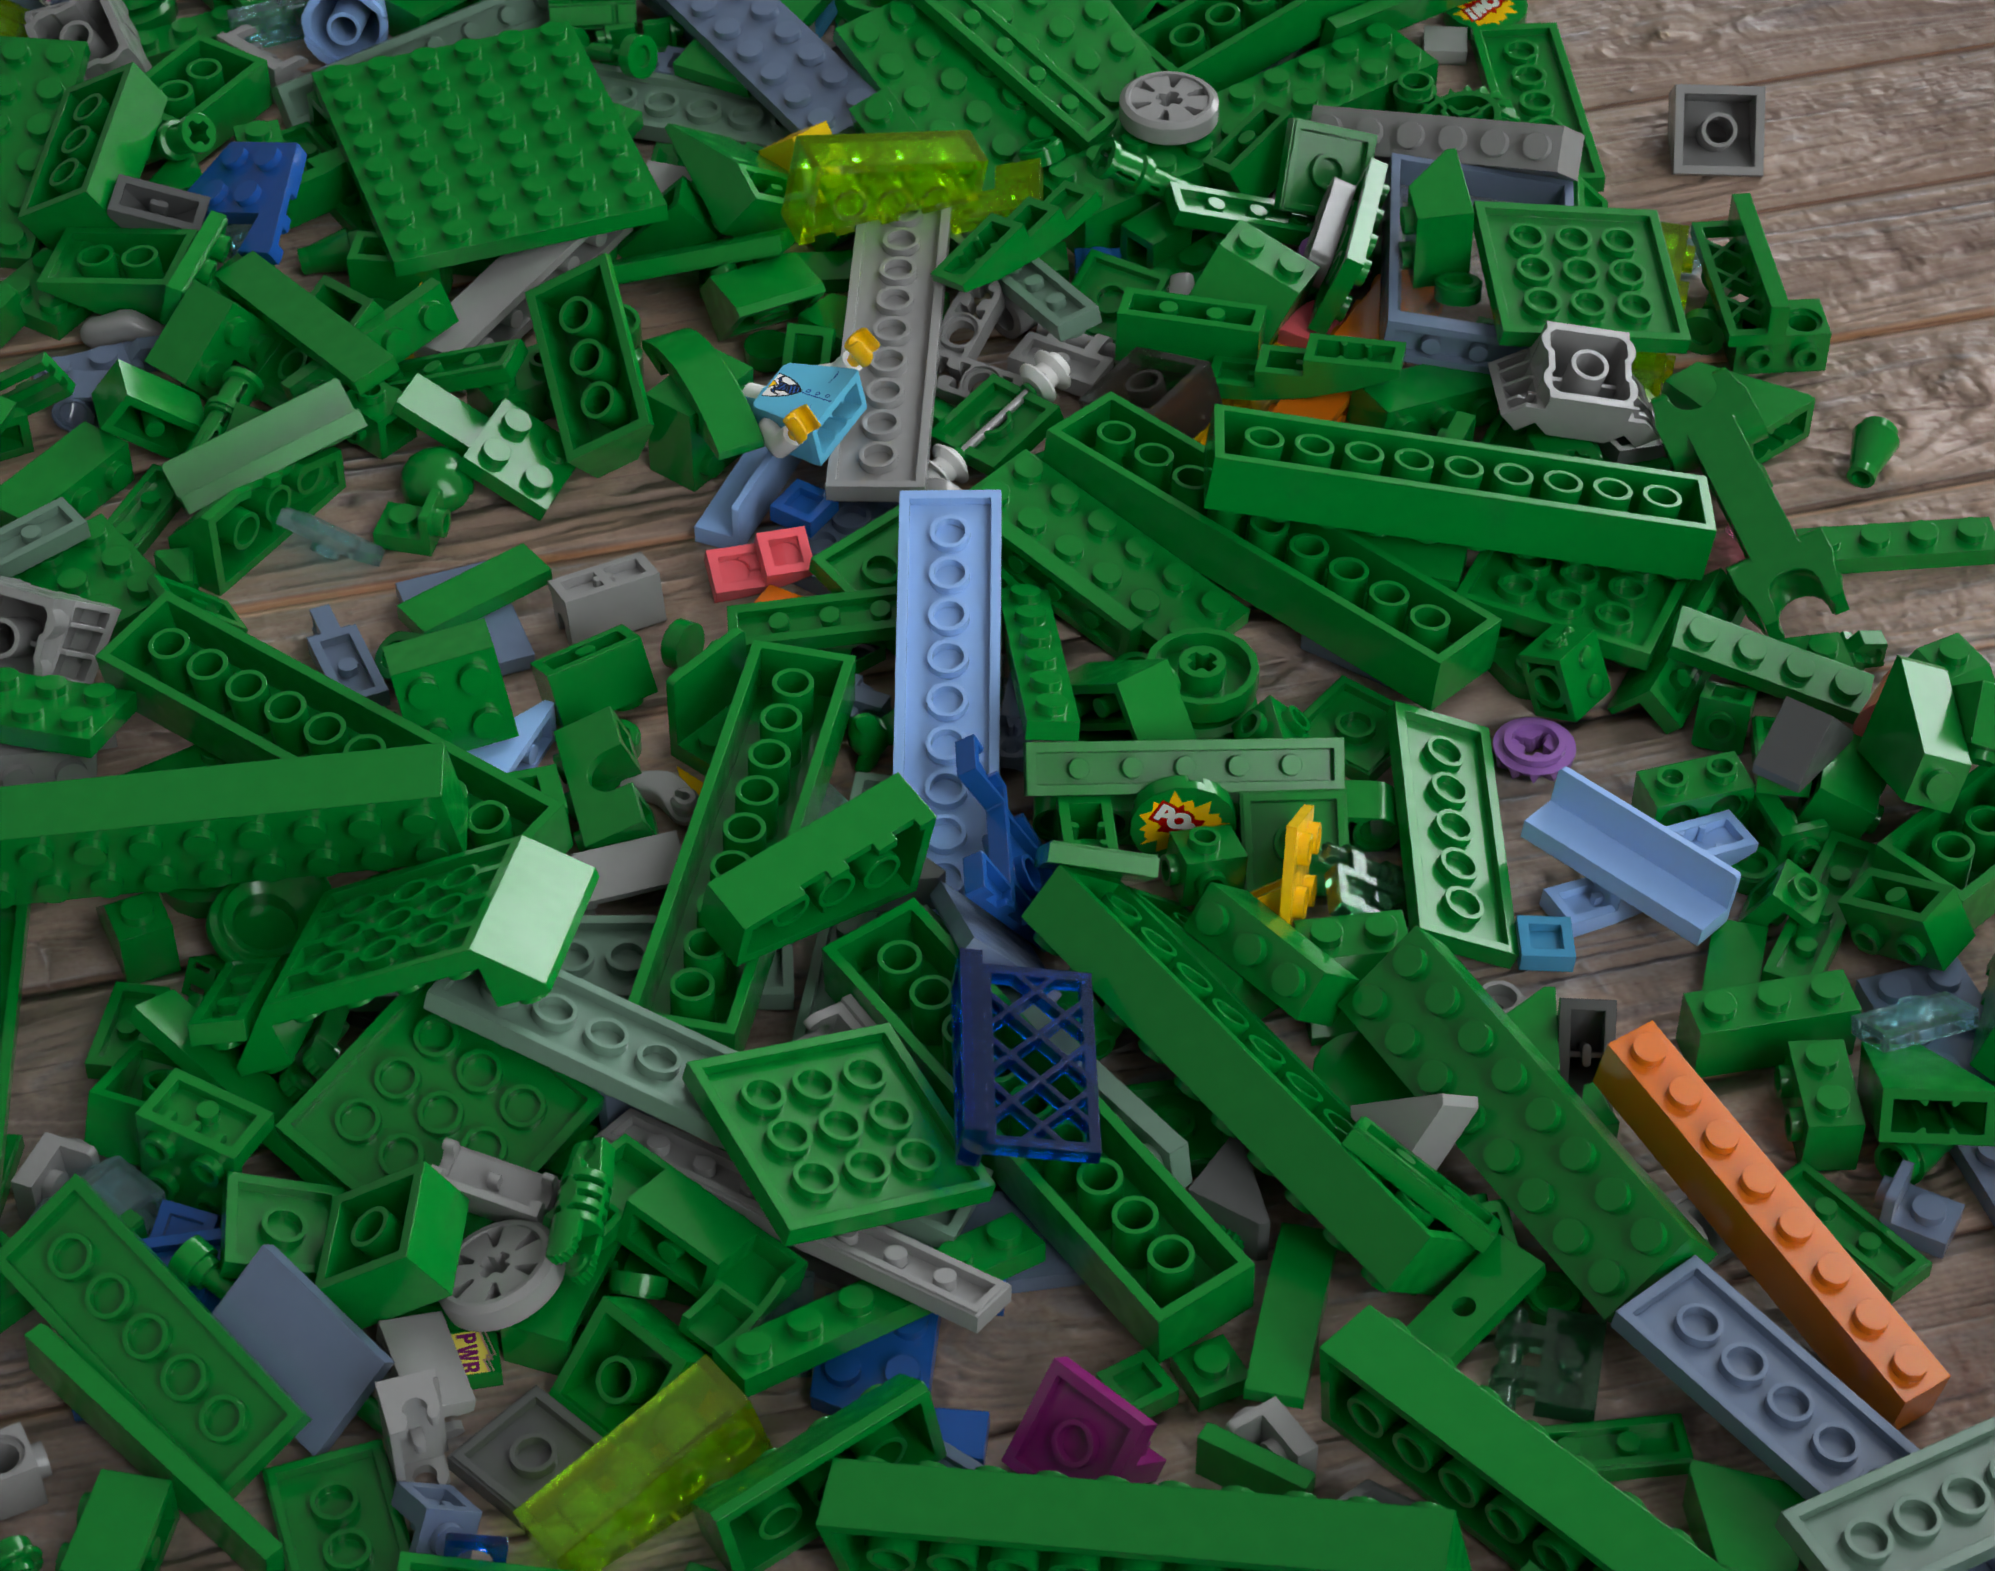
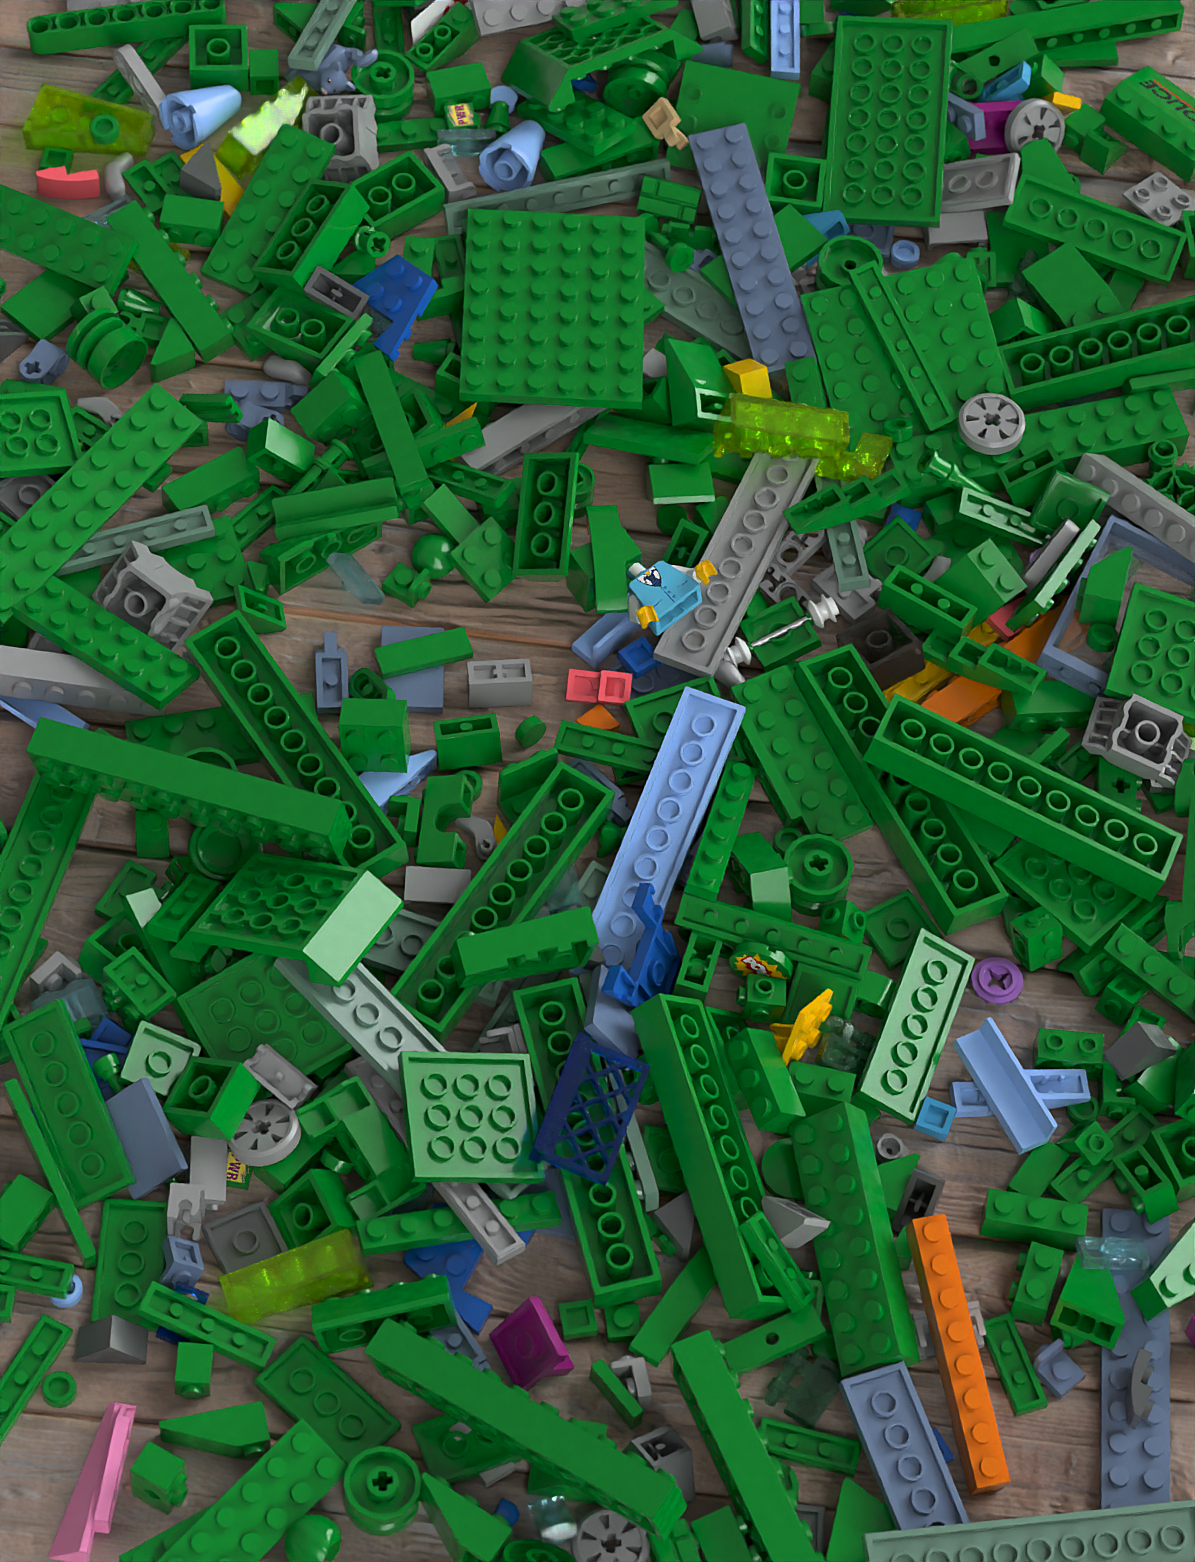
camera: 15 degrees right, 15 degrees up
green hinge [545,1136,615,1286] -> none
green tile [1034,840,1160,883] -> none

